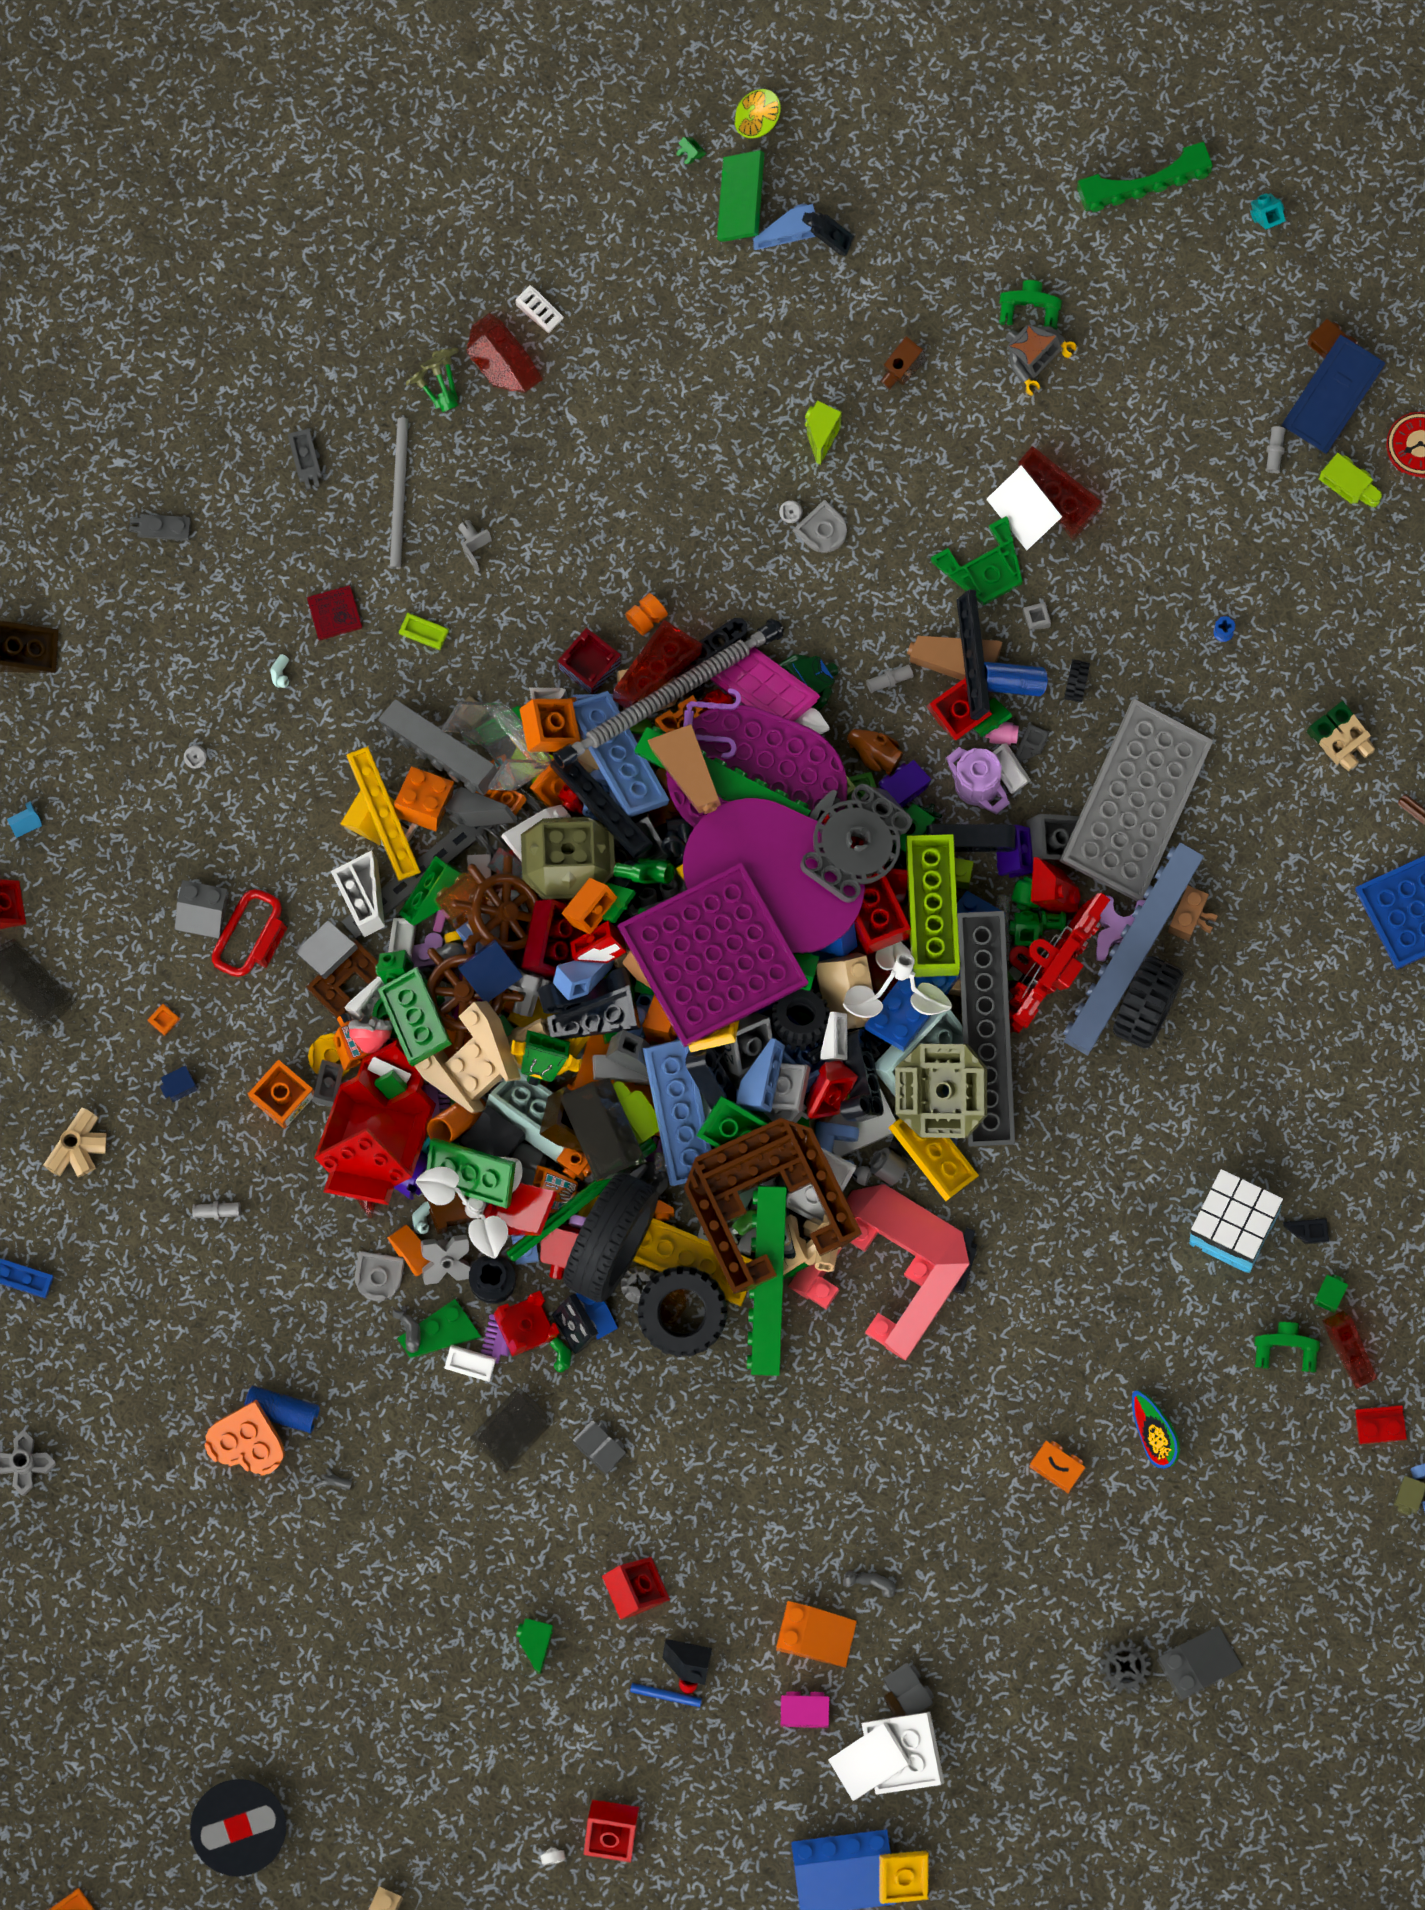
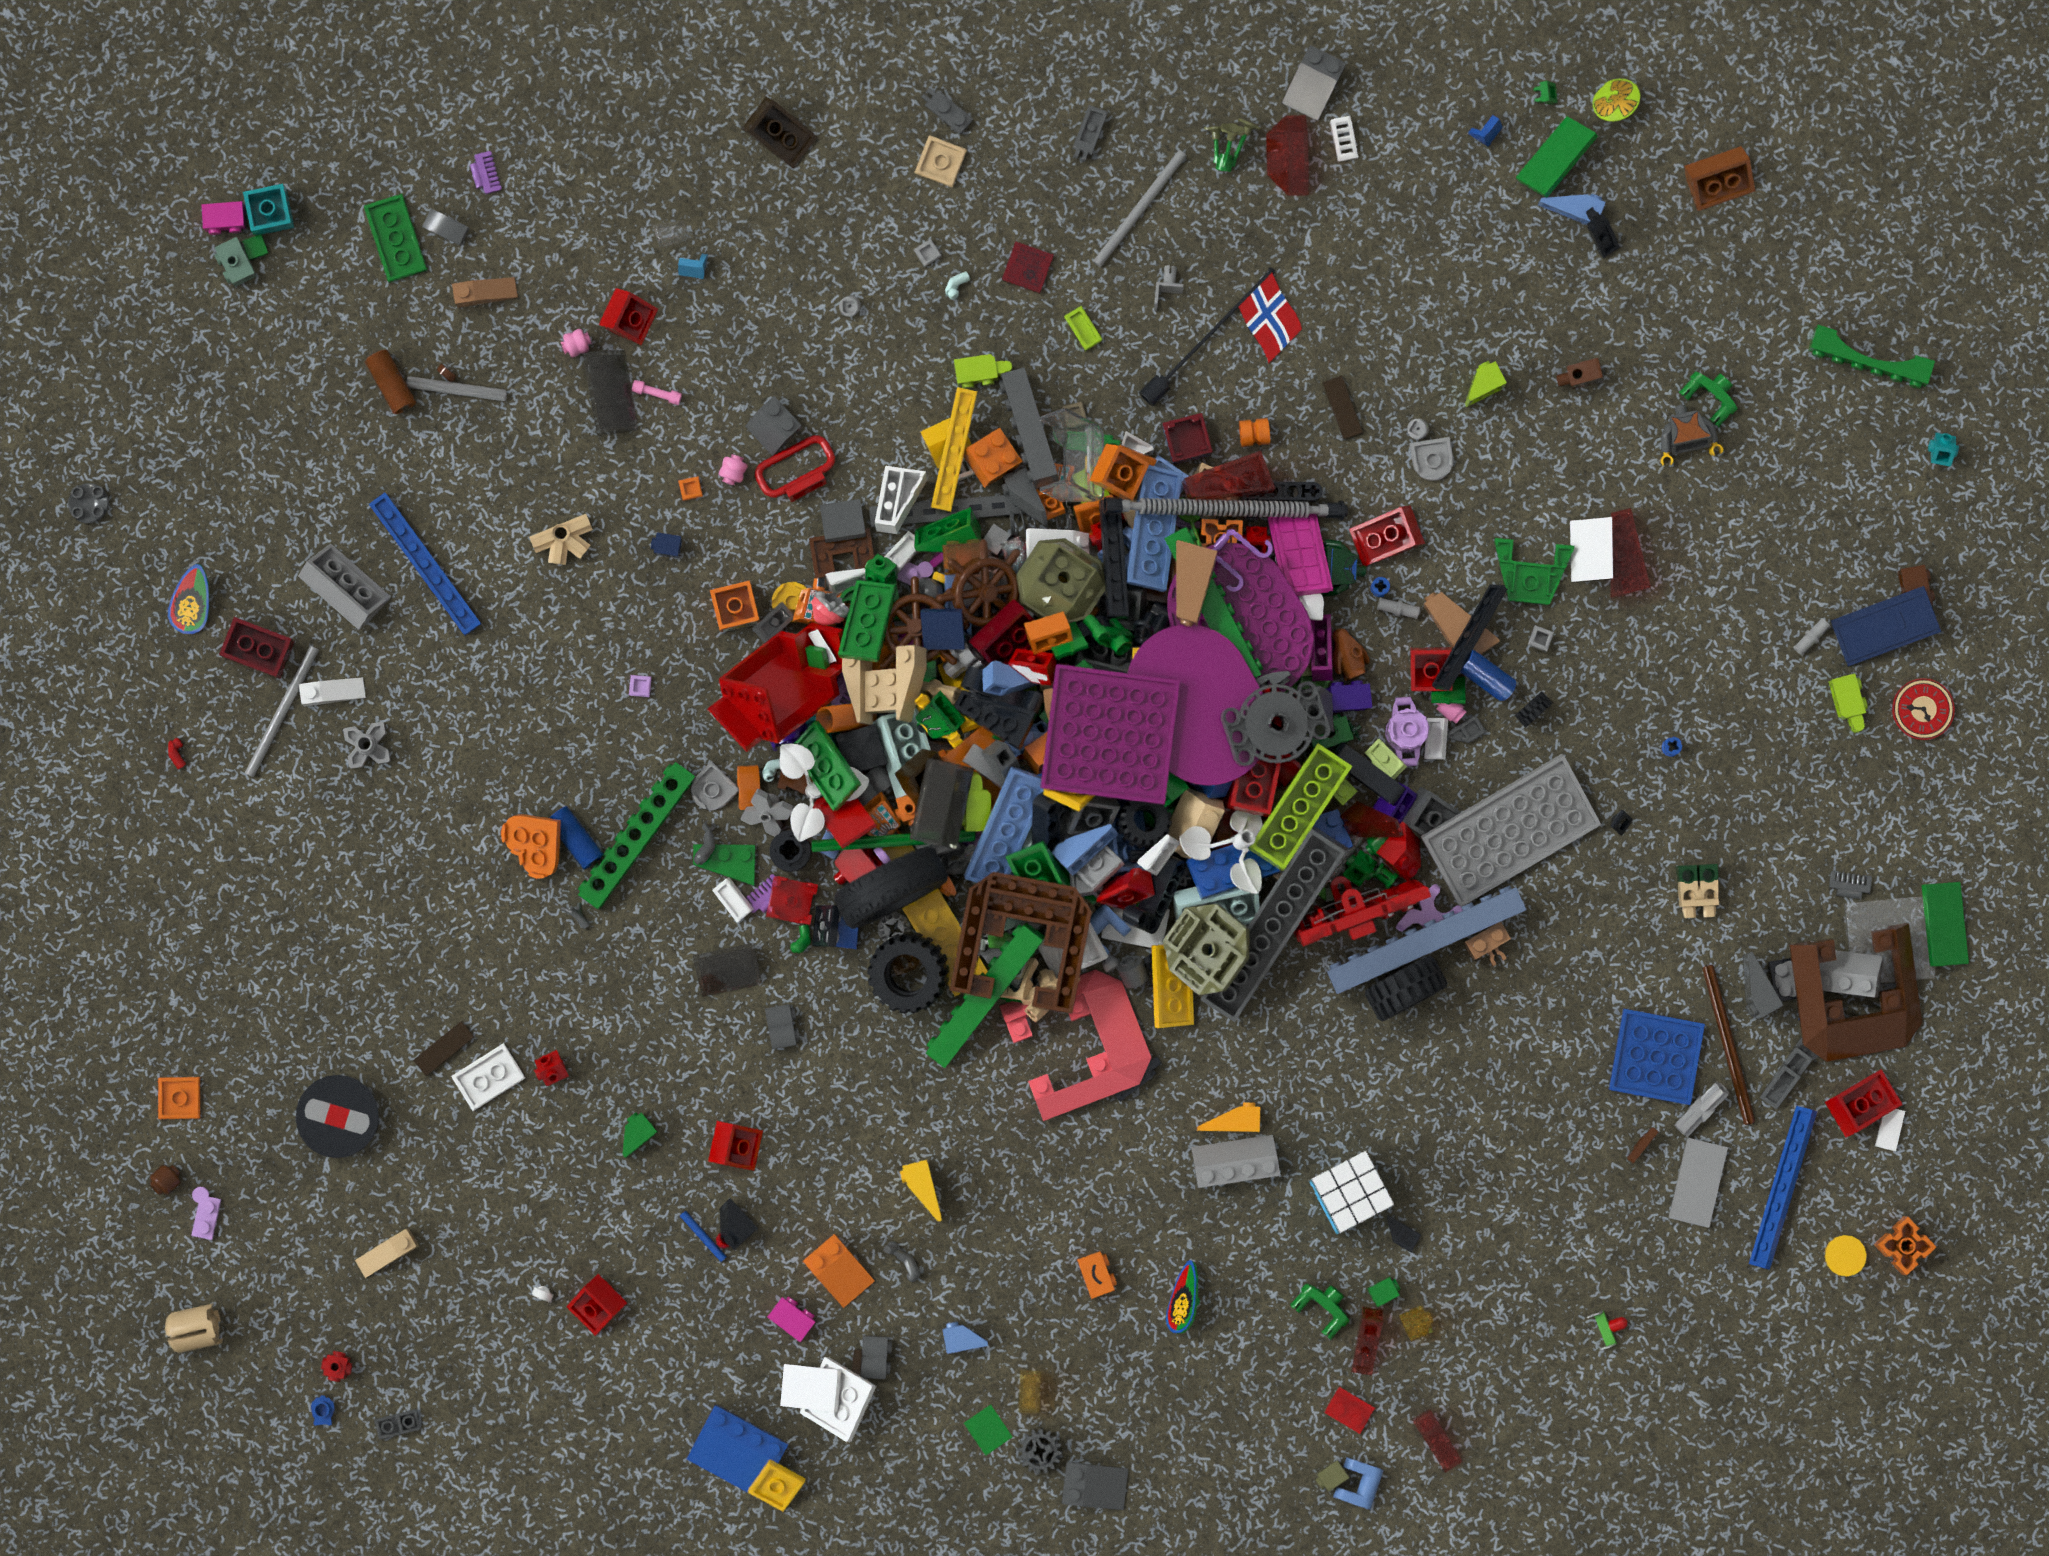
camera: 30 degrees right, 10 degrees up
light grey pin [192,1201,241,1220] -> none
none -> dark brown tile [413,1021,475,1076]
none -> white tile [451,1043,526,1111]
none -> red brick [534,1050,569,1087]
none -> green brick [578,762,696,910]
none -> lavender tile [629,675,652,698]
none -> bright pink bar [632,380,682,405]
none -> bright pink piece [719,454,747,485]
none -> yellow slope [900,1160,942,1221]
none -> light grey tile [914,239,942,267]
none -> tan tile [915,135,967,188]
none -> medium blue slope [942,1322,988,1354]
none -> lime hinge [954,354,1013,389]
none -> green window [964,1404,1013,1456]
none -> clear yellow brick [1018,1369,1041,1413]
none -> flag [1139,268,1302,407]
none -> light grey slope [1191,1135,1280,1188]
none -> light orange slope [1197,1103,1260,1132]
none -> slope [1282,45,1346,121]
none -> magenta brick [1311,614,1333,681]
none -> dark brown tile [1322,376,1363,440]
none -> clear red slope [1340,801,1404,837]
none -> red slope [1349,506,1425,566]
none -> yellowish green hinge [1365,739,1407,779]
none -> blue bush [1370,577,1390,597]
none -> clear yellow brick [1399,1305,1434,1342]
none -> blue tile [1468,115,1503,147]
none -> black slope [1611,810,1633,836]
none -> dark orange slope [1684,146,1755,211]

